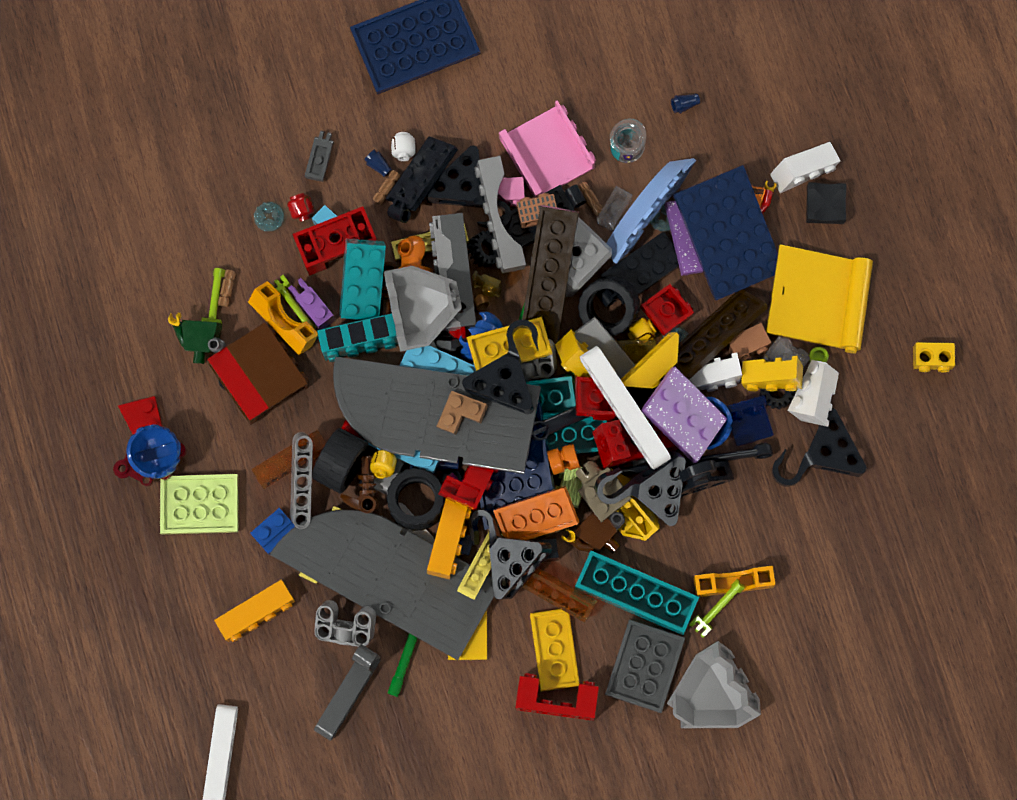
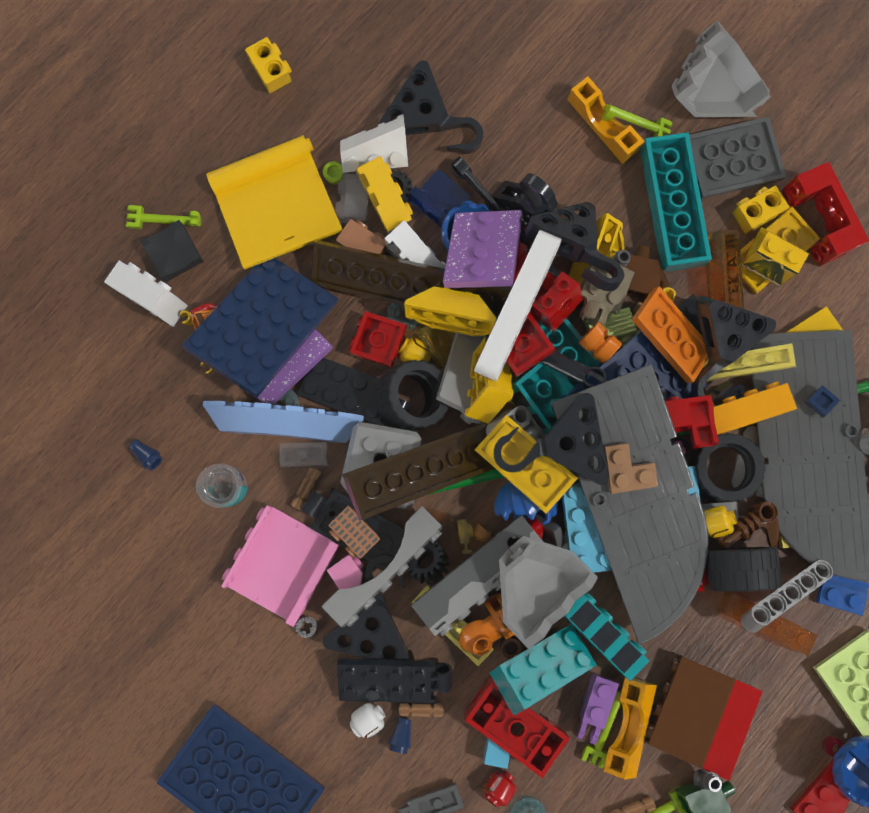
camera: 130 degrees left, 5 degrees up
none -> lime hinge [126,205,201,229]
none -> light grey bush [296,616,317,638]
none -> yellow brick [732,185,790,235]
none -> yellow slope [741,227,809,286]
none -> dark blue plate [805,385,840,418]

